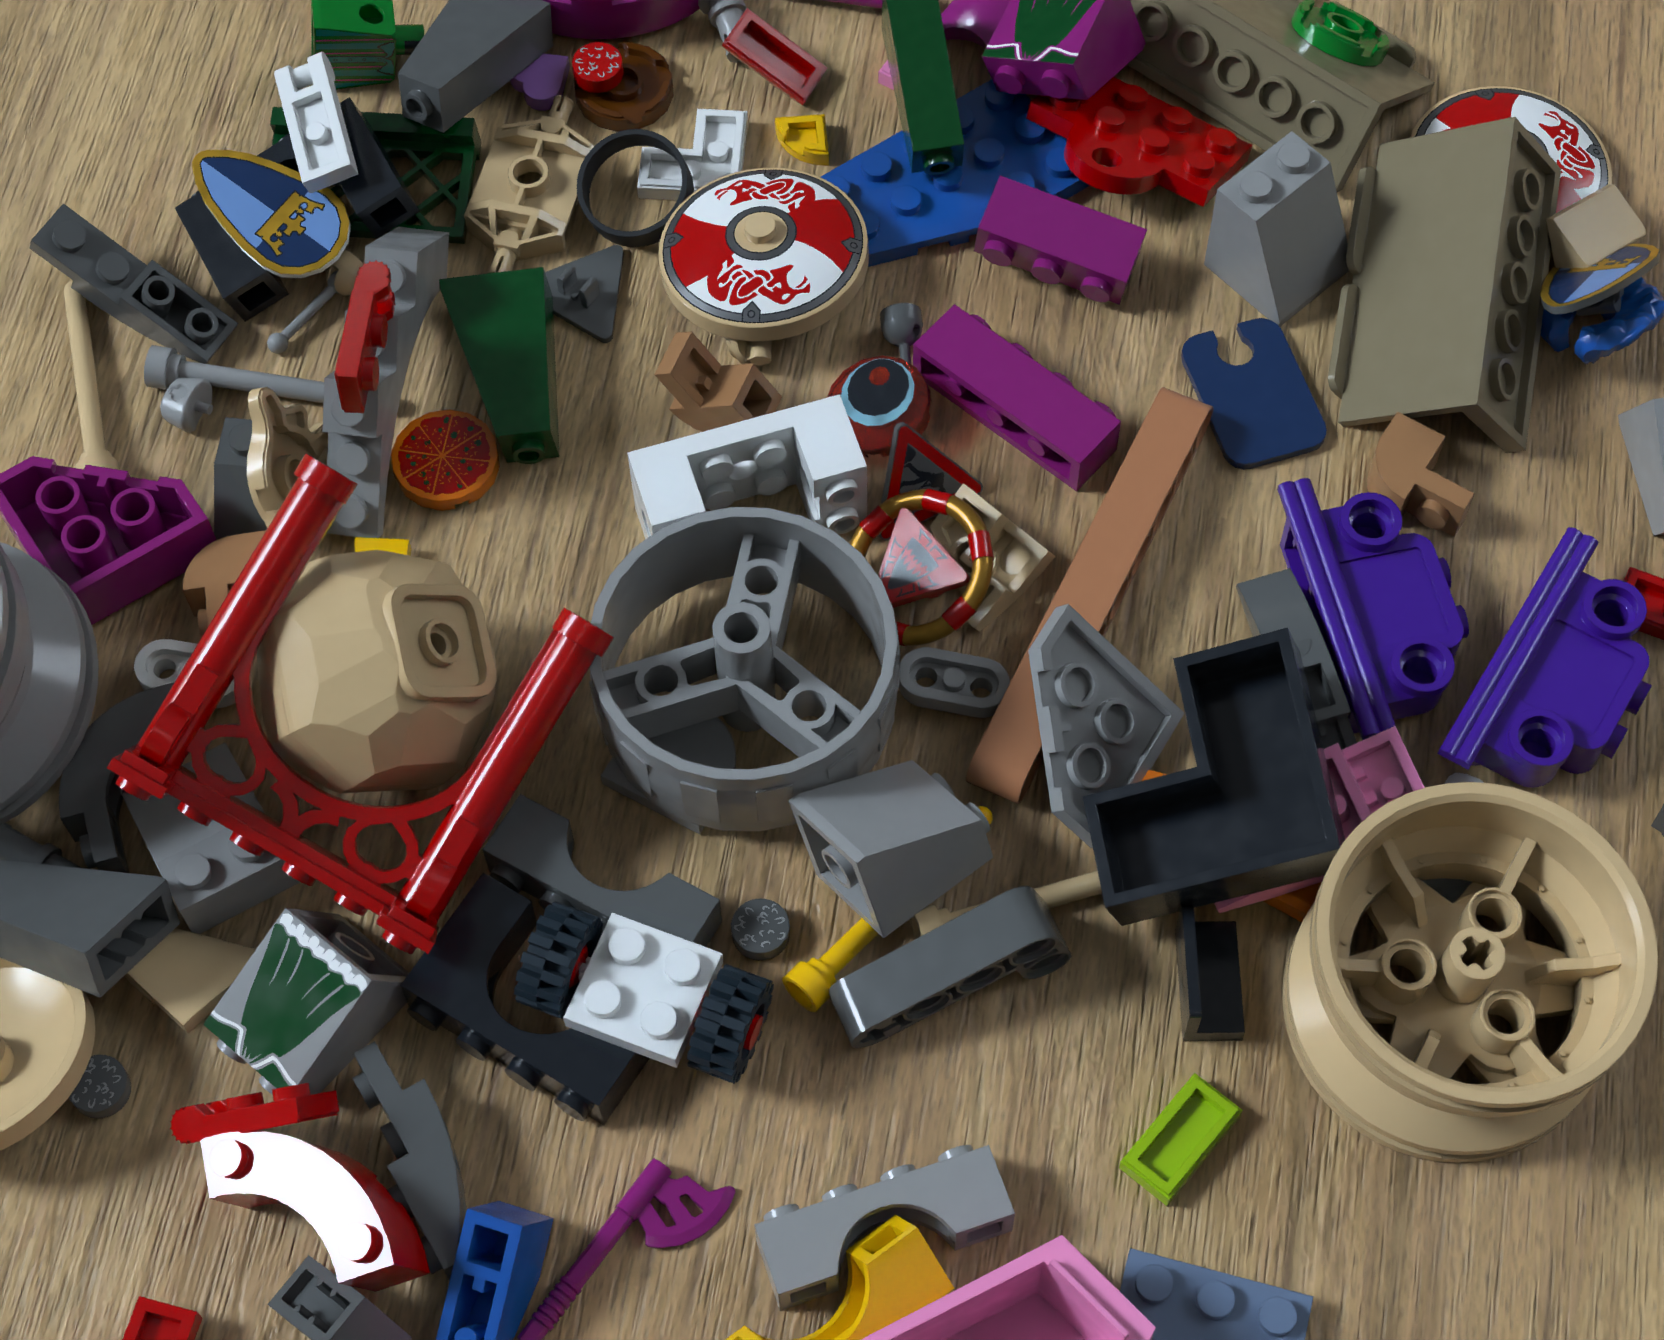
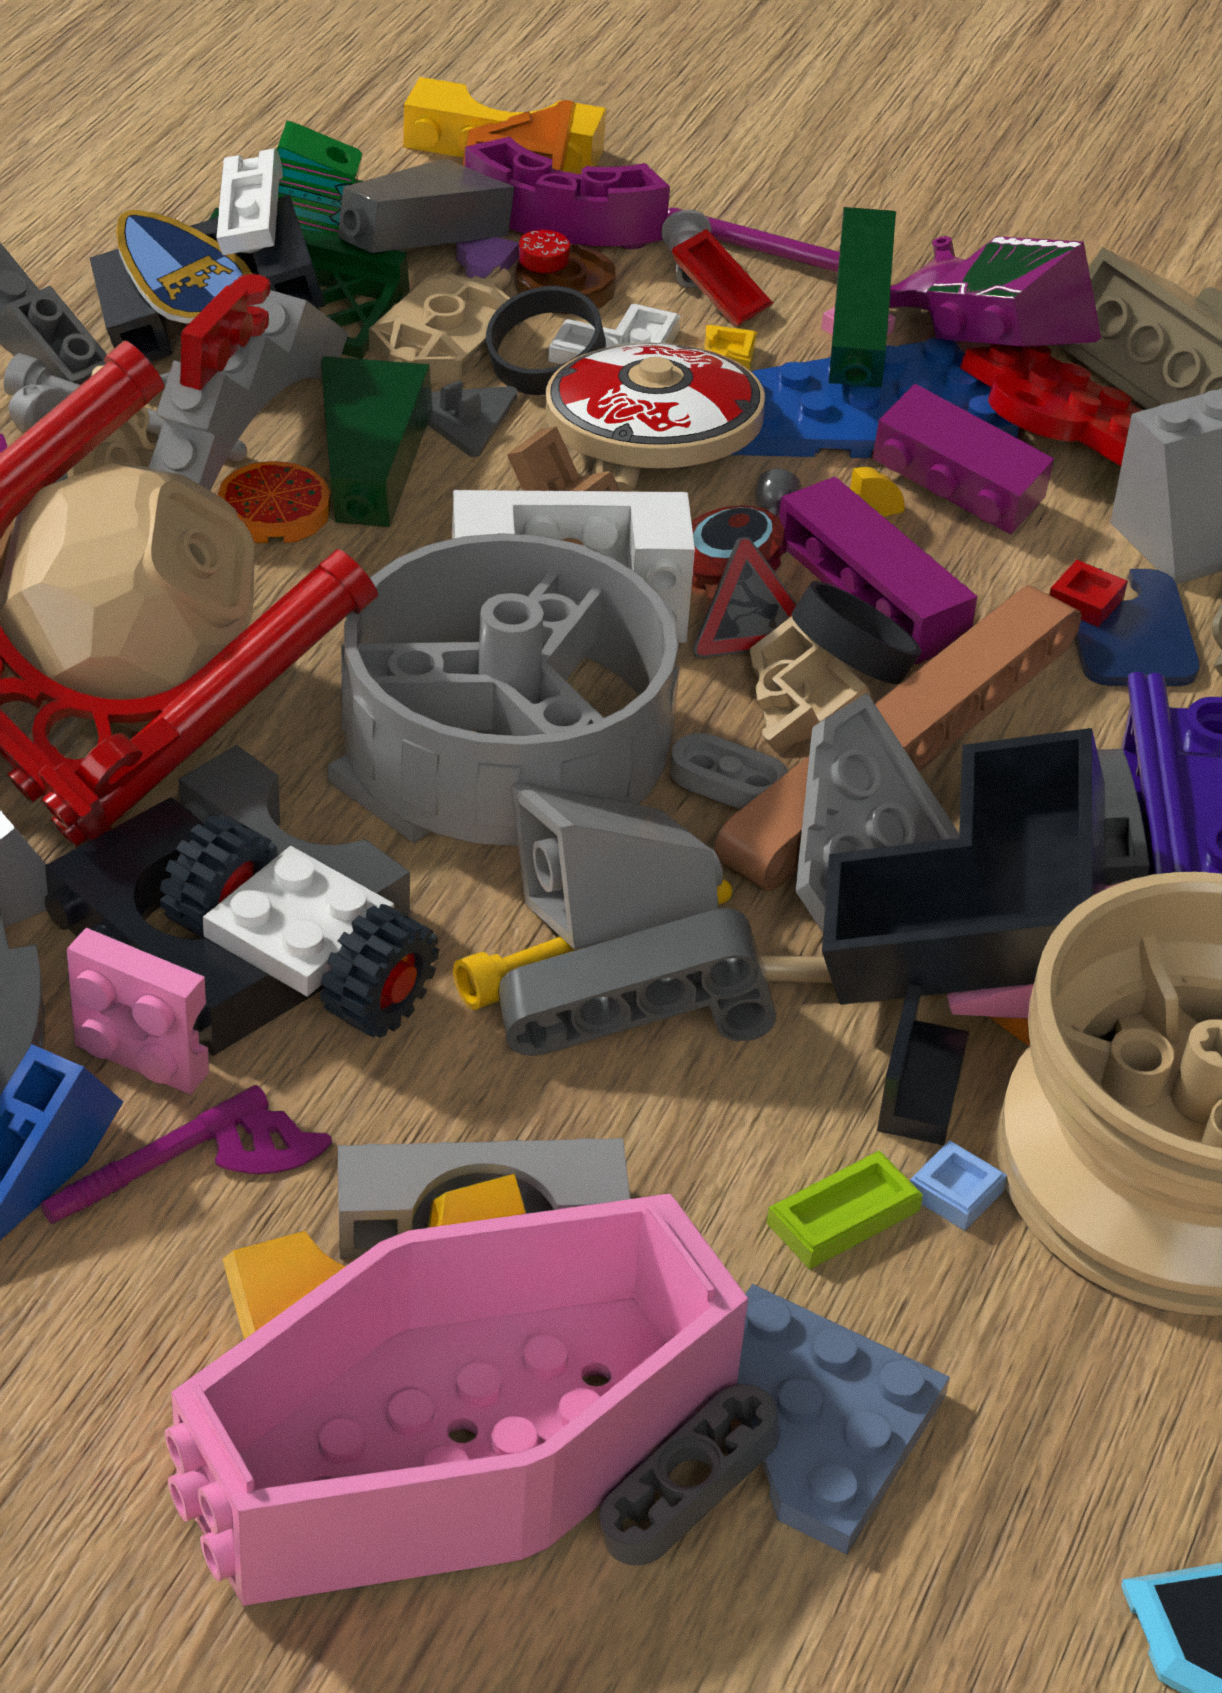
camera: 10 degrees right, 20 degrees down
dark grey tile [731,899,790,961] -> none
piece [849,489,994,646] -> none
none -> bright pink brick [67,928,209,1095]
none -> black tyre [792,581,921,684]
none -> yellow tile [850,467,905,517]
none -> light blue tile [910,1140,1007,1231]
none -> red tile [1049,560,1128,627]

